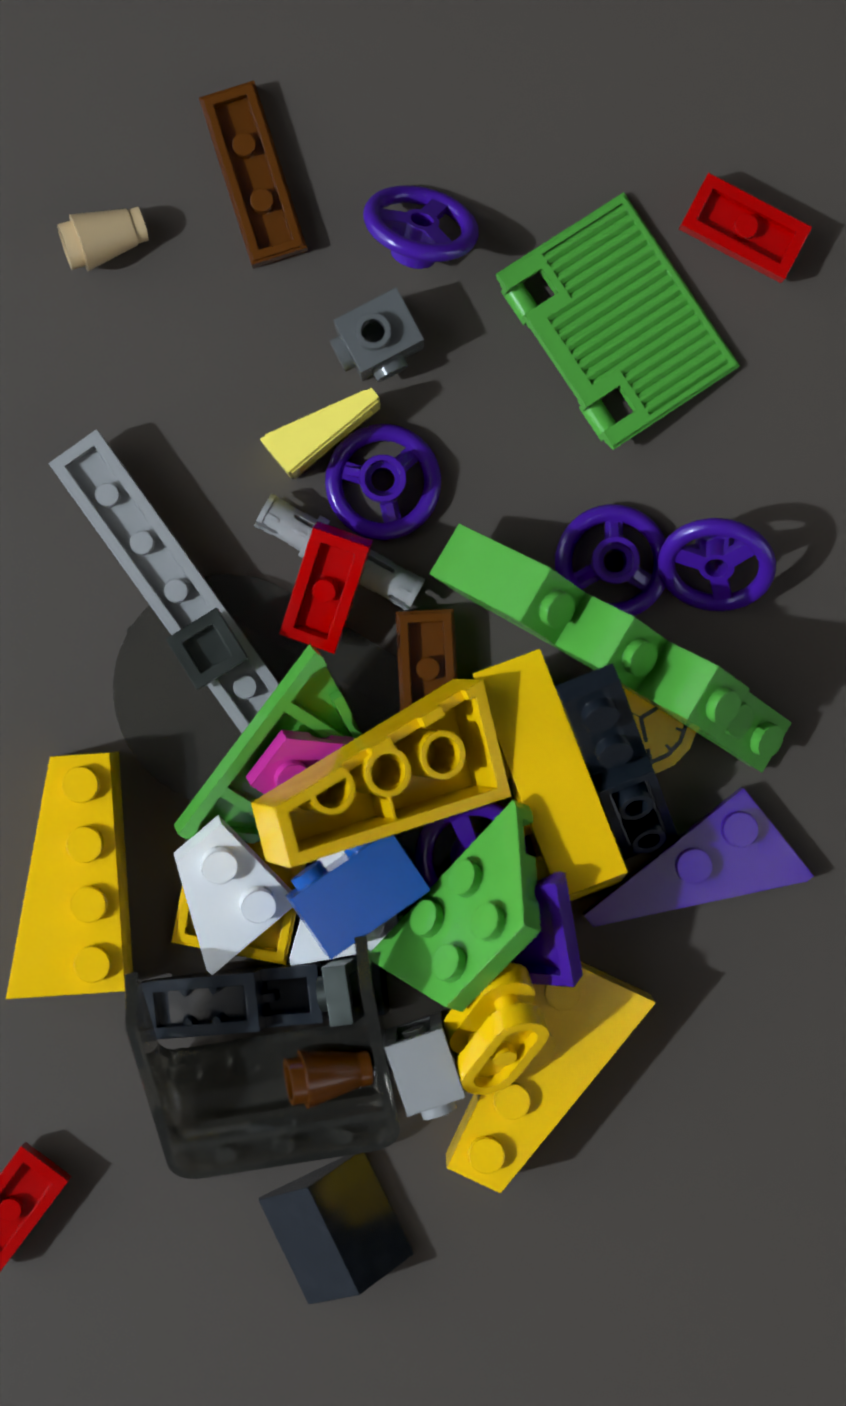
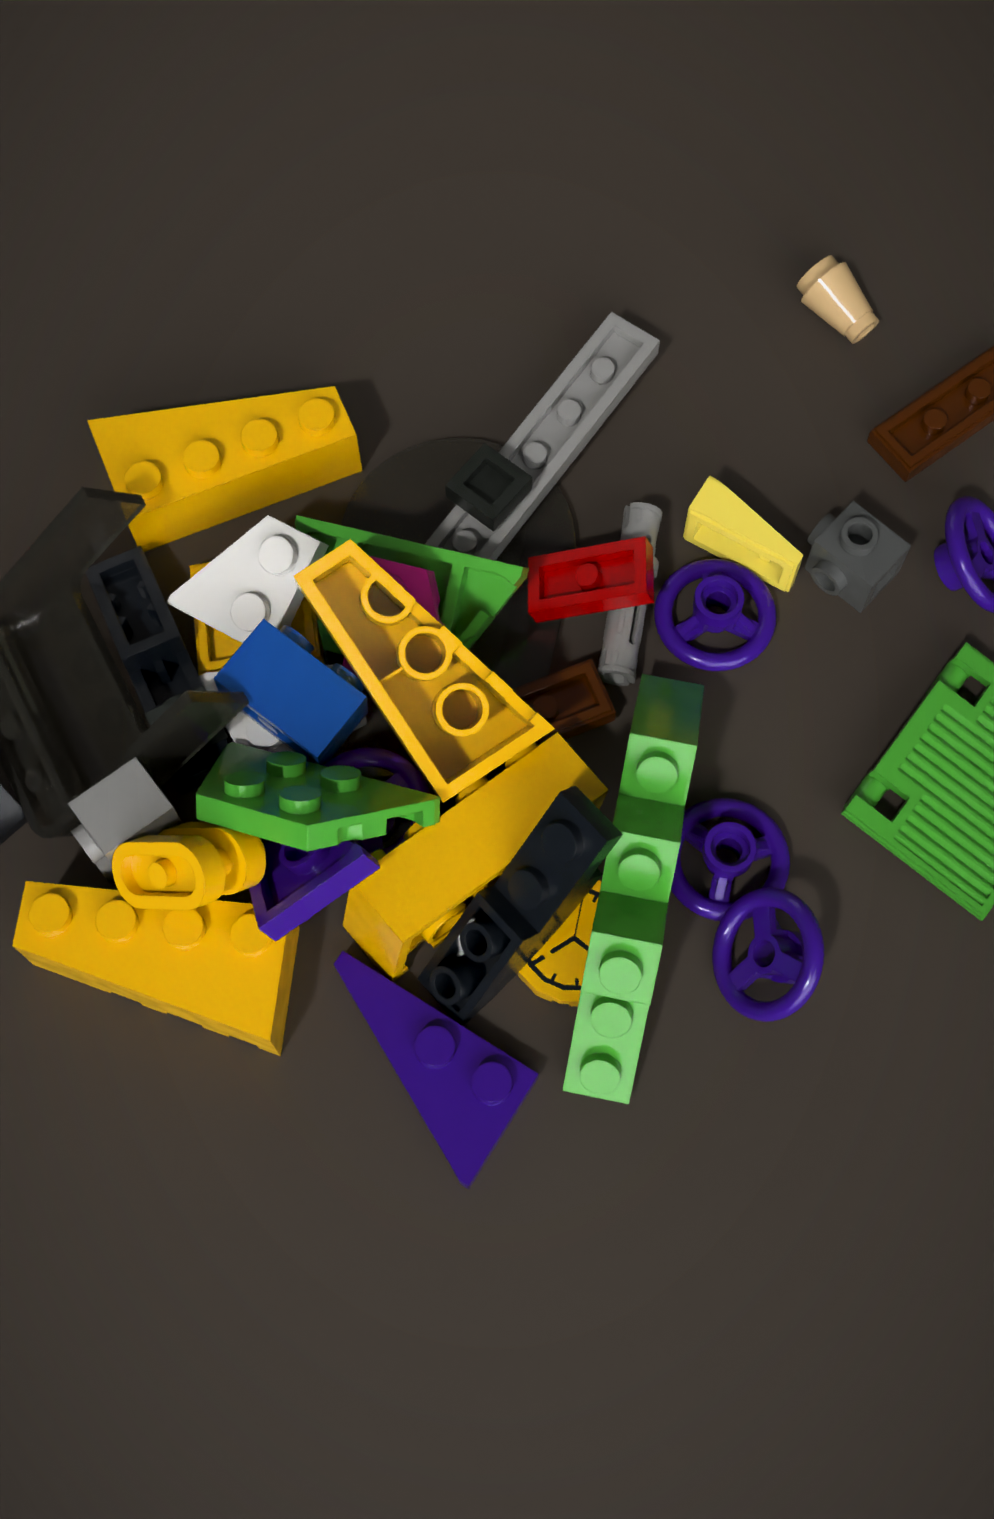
camera: 75 degrees right, 20 degrees down
reddish brown cone [283,1050,373,1109] -> none

